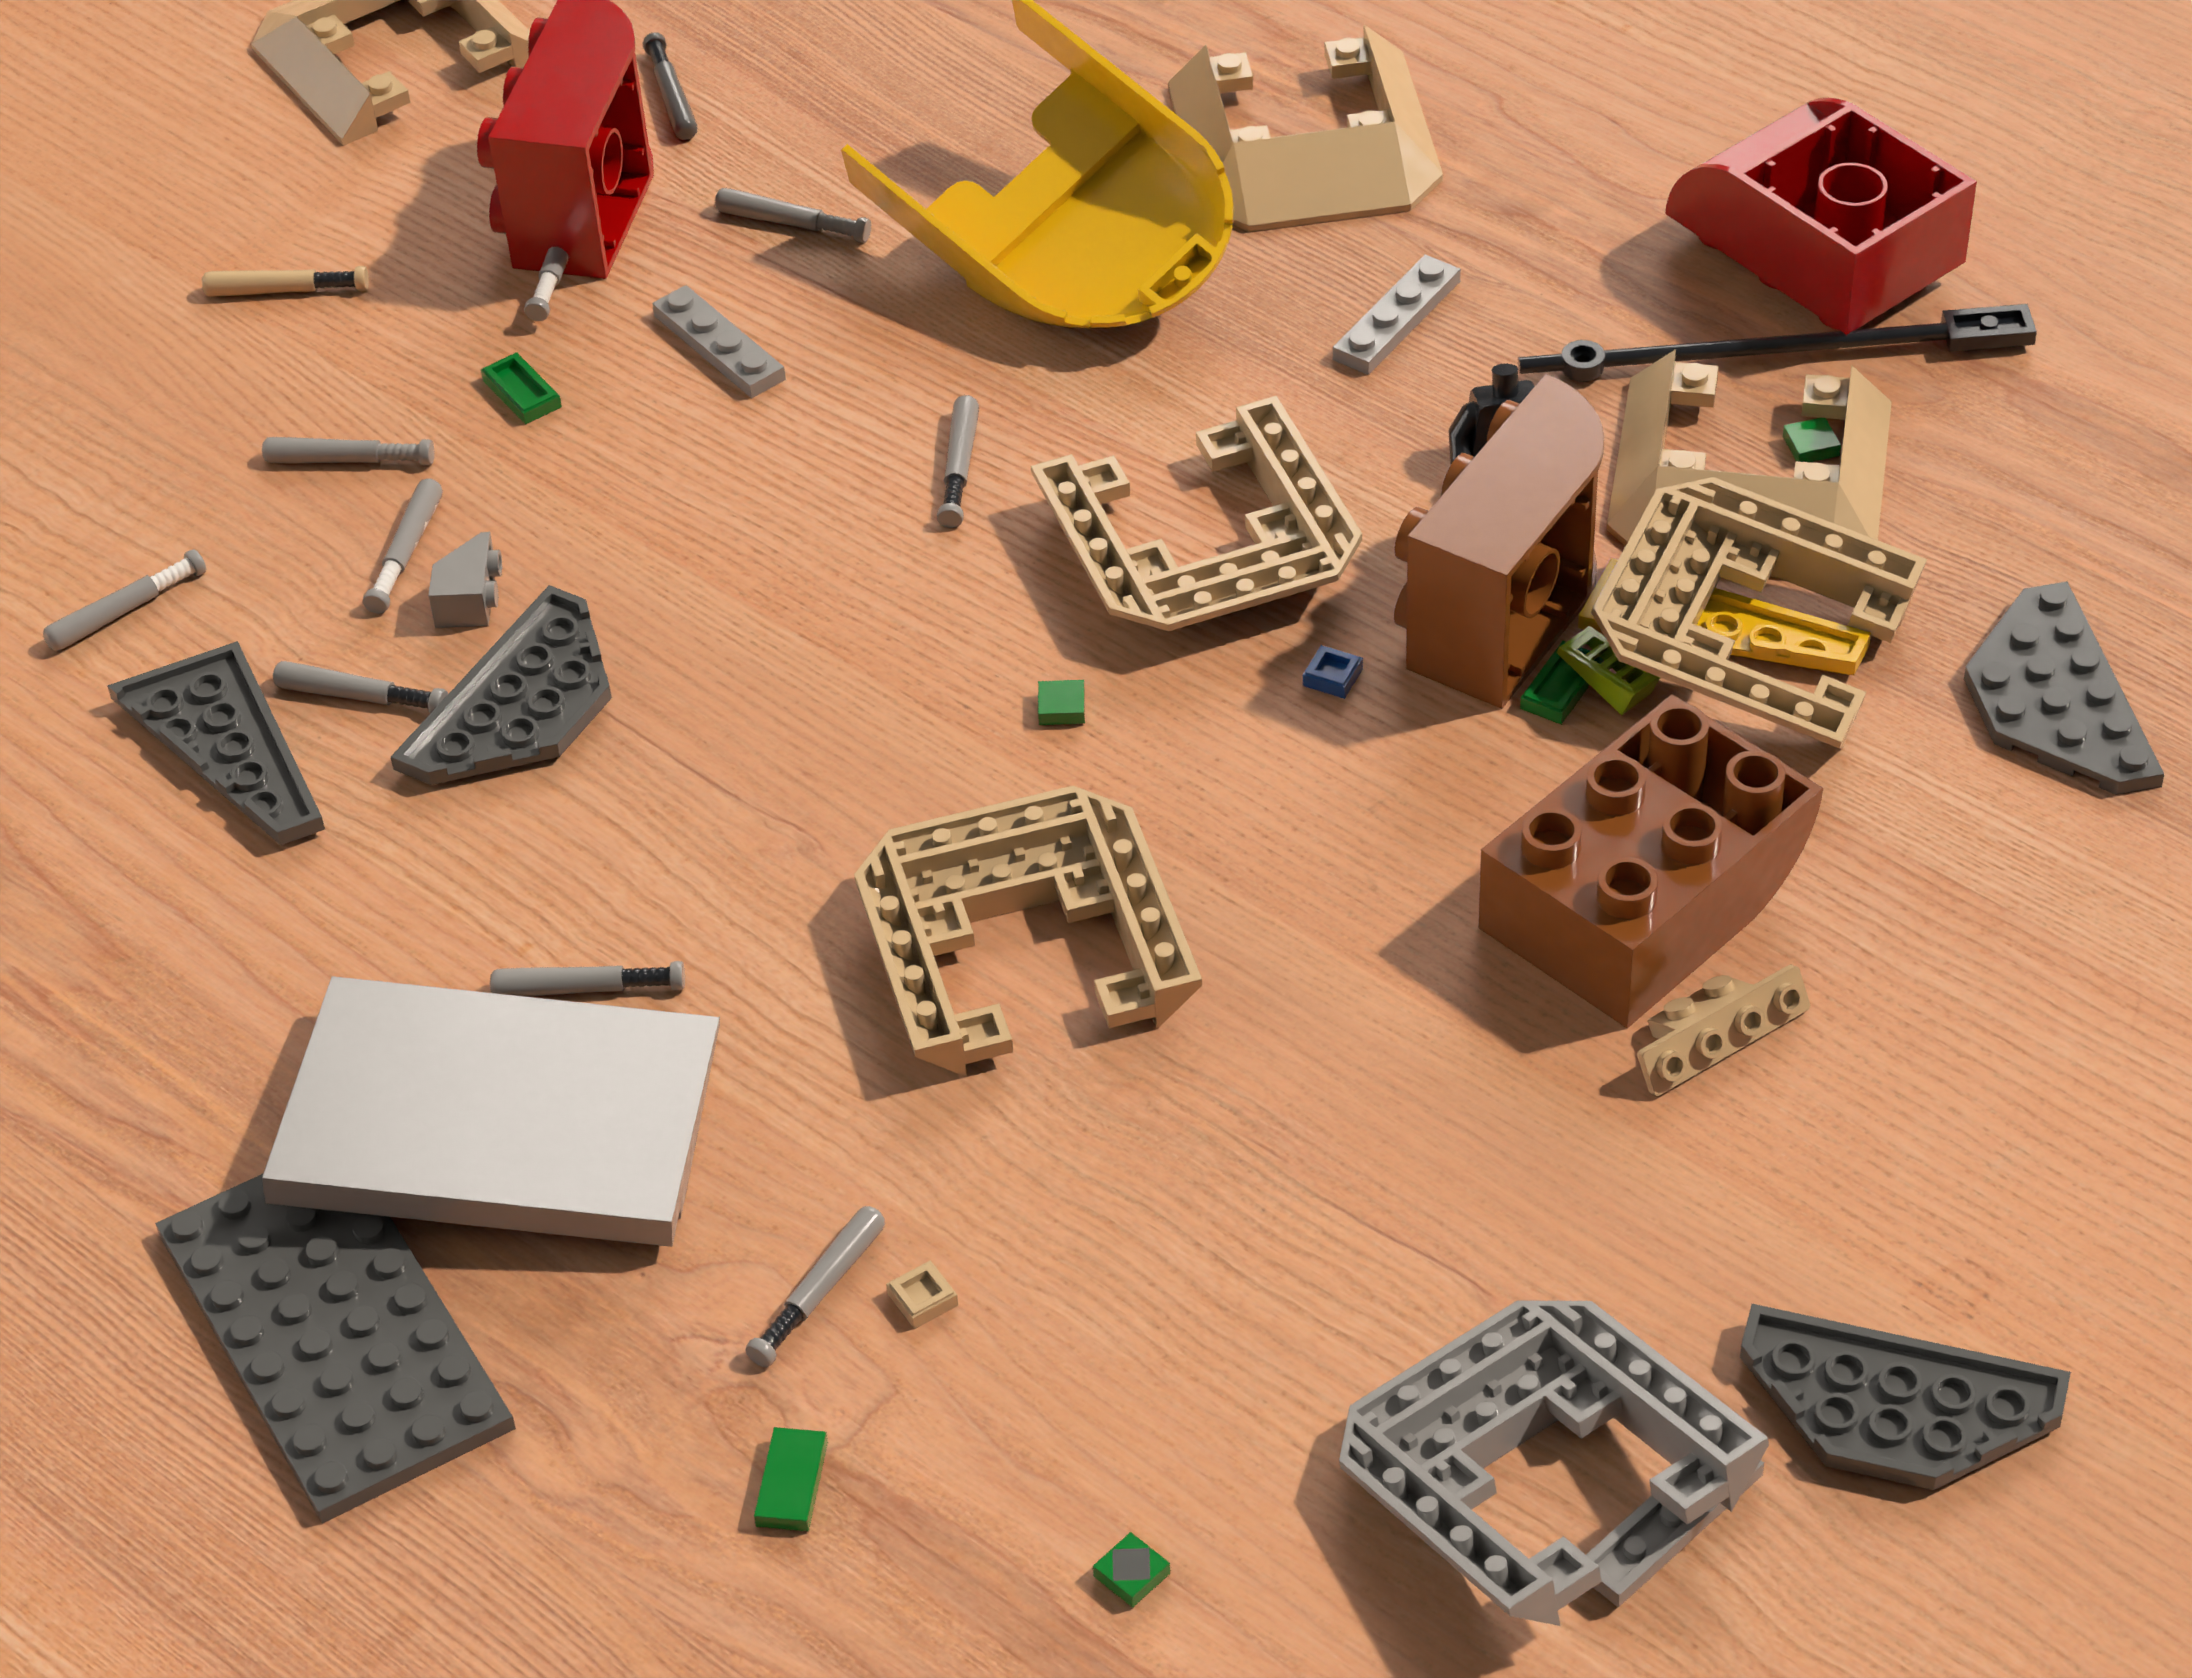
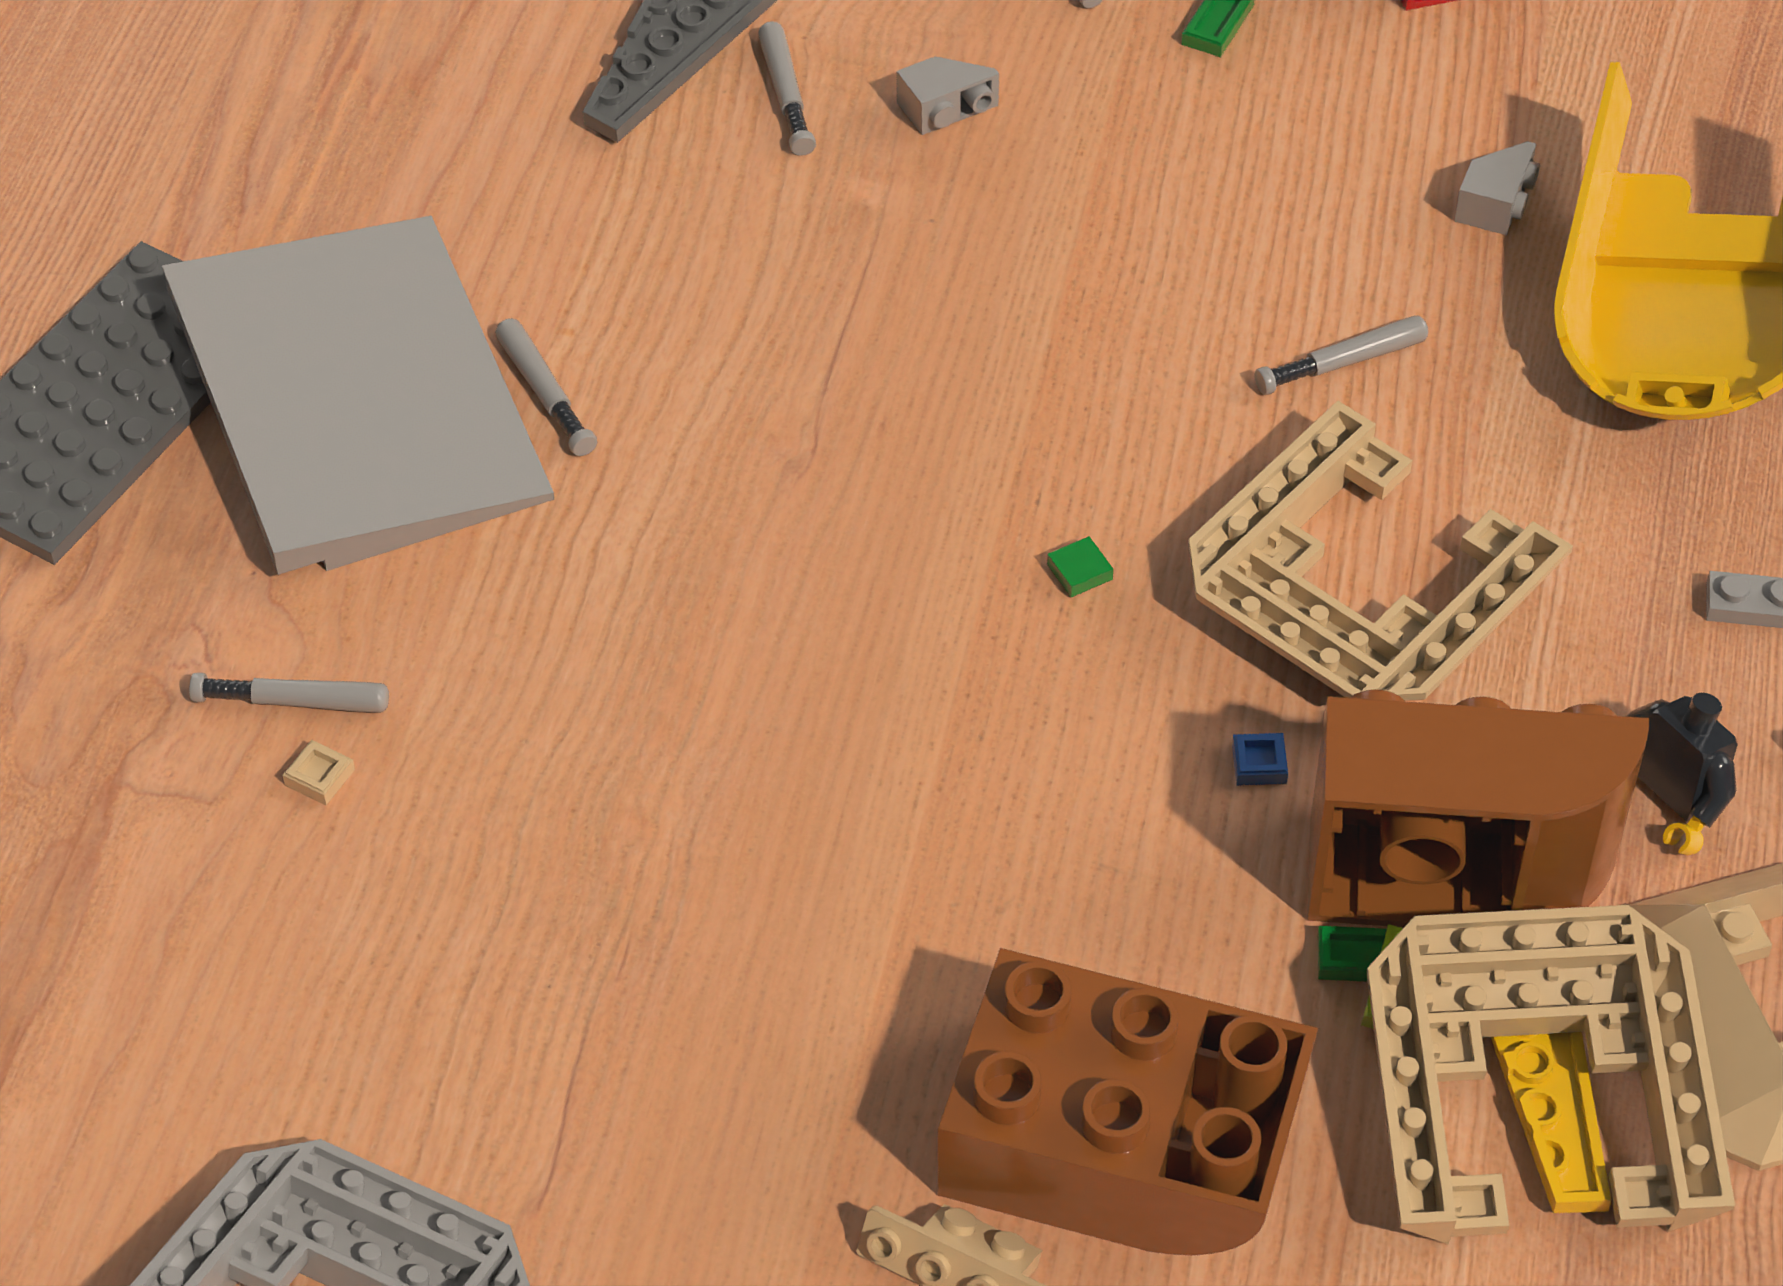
camera: 60 degrees right, 5 degrees up
light grey piece [363,479,443,614] -> none
dark grey plate [391,585,612,785] -> none
light grey plate [652,285,786,398] -> none
light grey piece [715,188,871,243] -> none
green tile [754,1427,828,1532] -> none
tan slope [854,786,1203,1077] -> none
green tile [1093,1532,1171,1608] -> none
none -> light grey slope [1455,141,1540,235]

